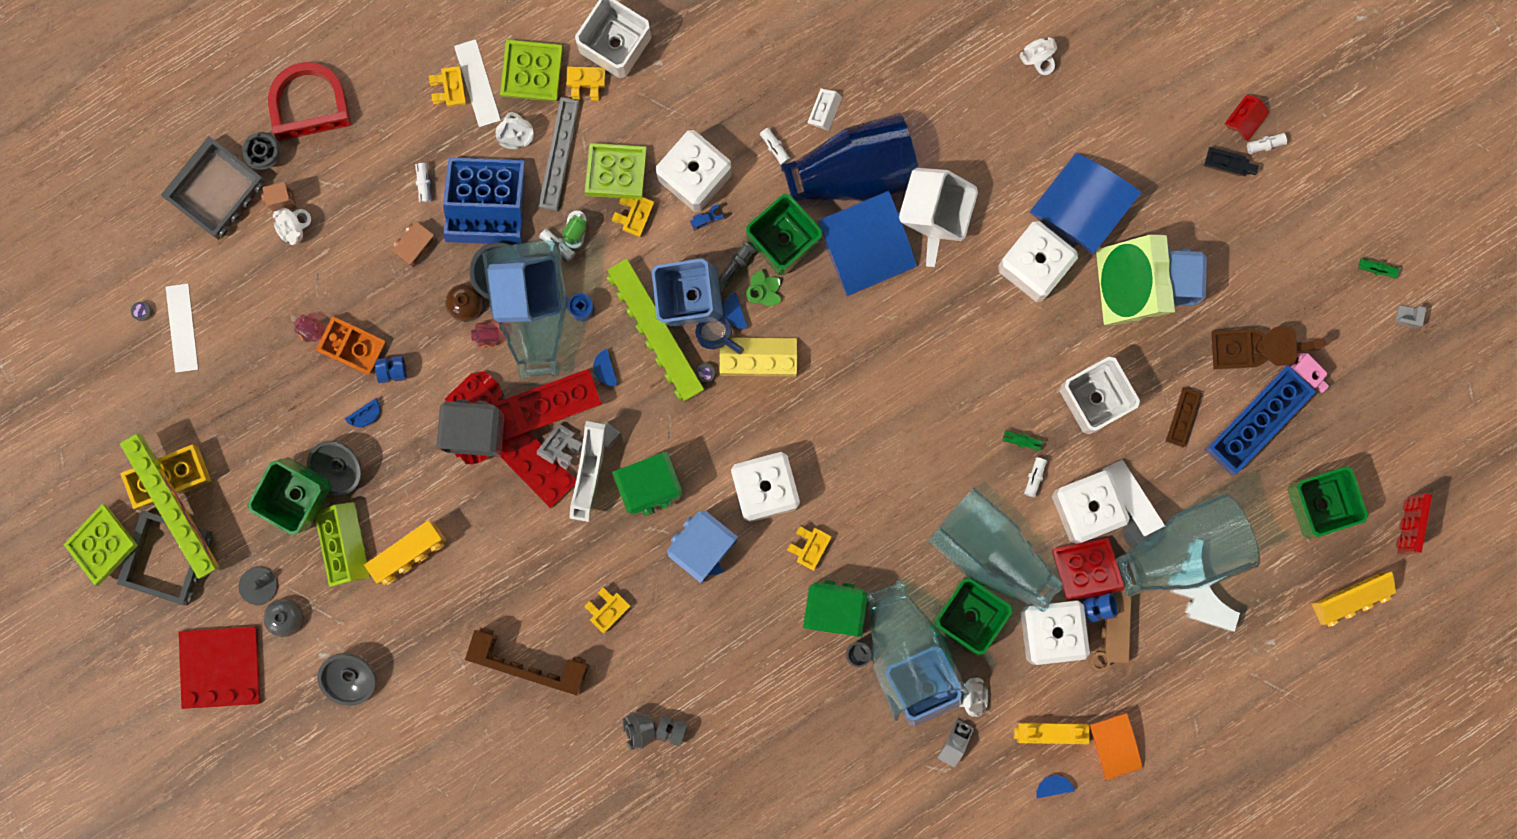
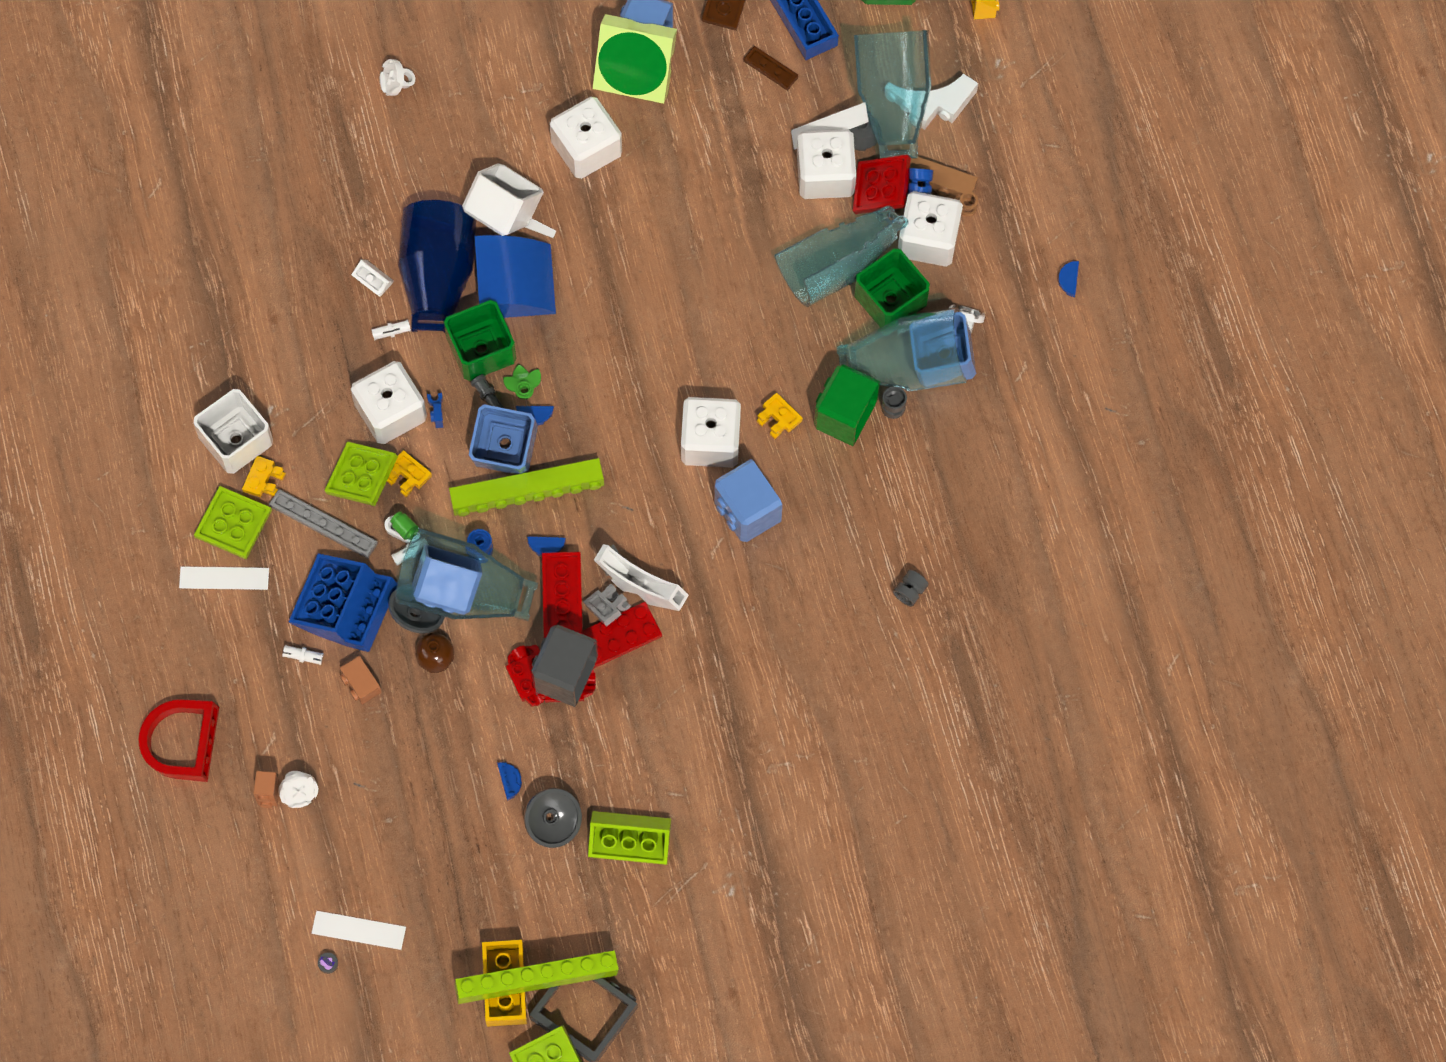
camera: 75 degrees left, 15 degrees down
clear piece [161,136,266,240] -> none
red plate [178,626,261,709] -> none
dark grey shield [239,567,277,605] -> none
dark grey cone [242,132,280,170] -> none
green plate [247,457,332,535] -> none
dark grey cylinder [263,599,304,637] -> none
clear pink head [294,314,323,342] -> none
orange slope [315,316,385,375] -> none
dark grey dish [317,653,376,706] -> none
yellow brick [364,520,447,586] -> none
blue wheel [375,356,407,384] -> none
yellow plate [429,66,466,107] -> none
reddish brown plate [465,627,589,696] -> none
clear pink head [471,322,499,347] -> none
white tile [495,112,534,149] -> none
yellow plate [584,587,630,634] -> none
green plate [612,451,684,517] -> none
dark grey cone [622,712,656,750] -> none
dark blue piece [695,317,744,354] -> none
dark grey tile [696,363,715,383] -> none
light yellow slope [720,338,797,377] -> none
light grey slope [938,719,974,768] -> none
green pin [1002,430,1043,451] -> none
yellow brick [1013,723,1089,744] -> none
white pin [1024,457,1048,498] -> none
blue slope [1029,153,1142,255] -> none
white plate [1059,357,1140,435] -> none
orange slope [1089,713,1142,780] -> none

